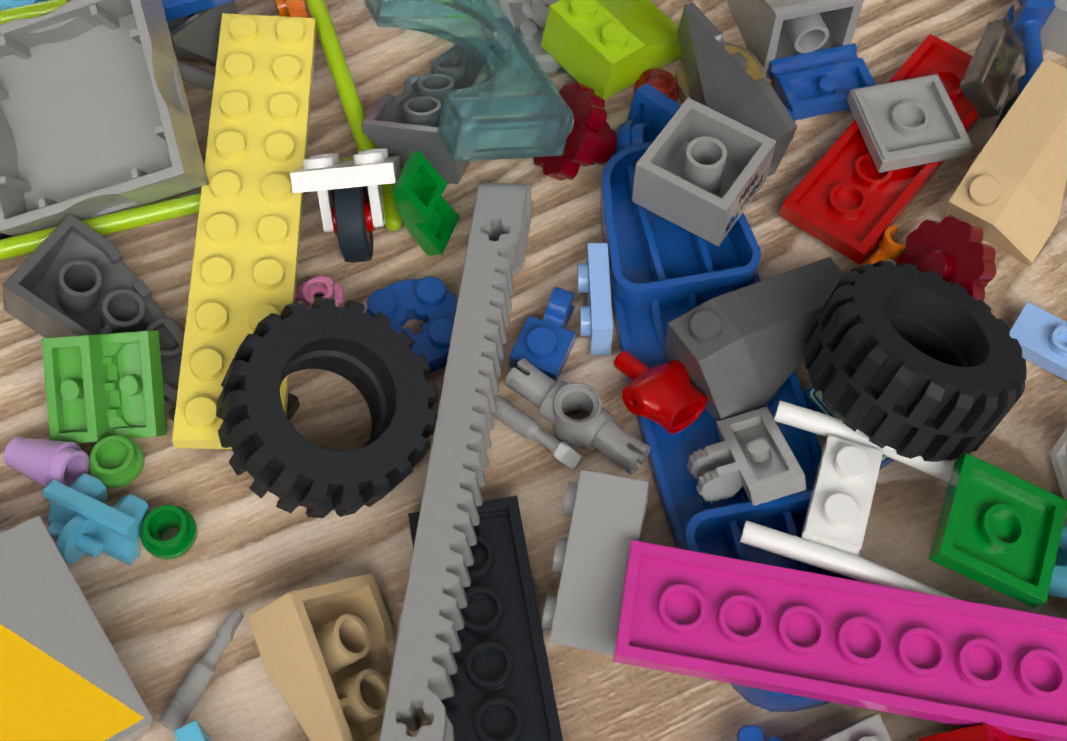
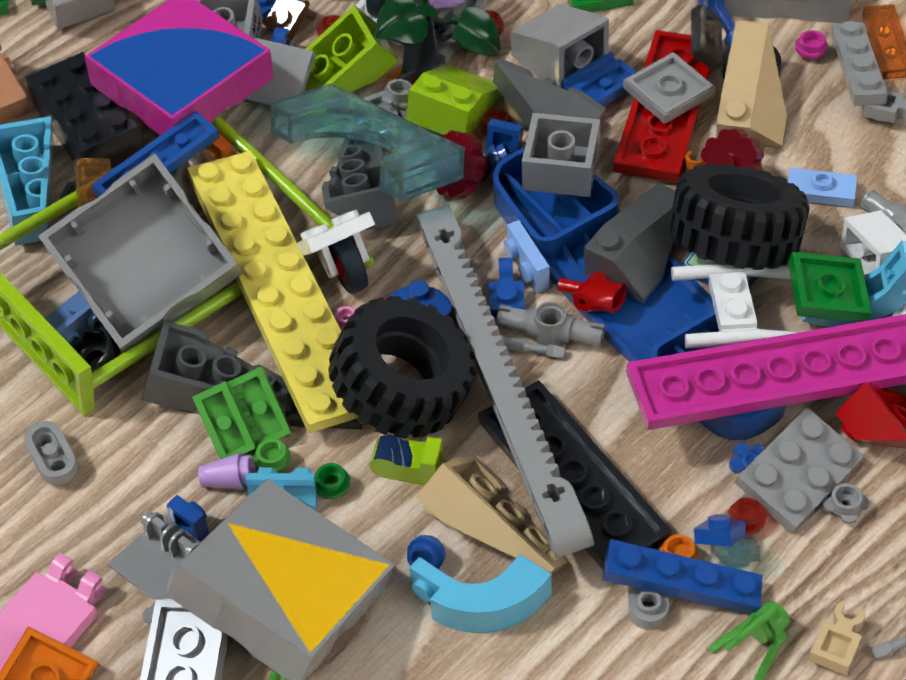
camera: 20 degrees left, 10 degrees down
light grey piece [158,609,244,731] -> none
green slope [393,150,460,256] -> none
light grey wedge [542,469,651,655] -> none
light grey hinge [686,406,807,506] -> none
none -> lime leg [369,435,444,485]
none -> blue plate [407,535,446,569]

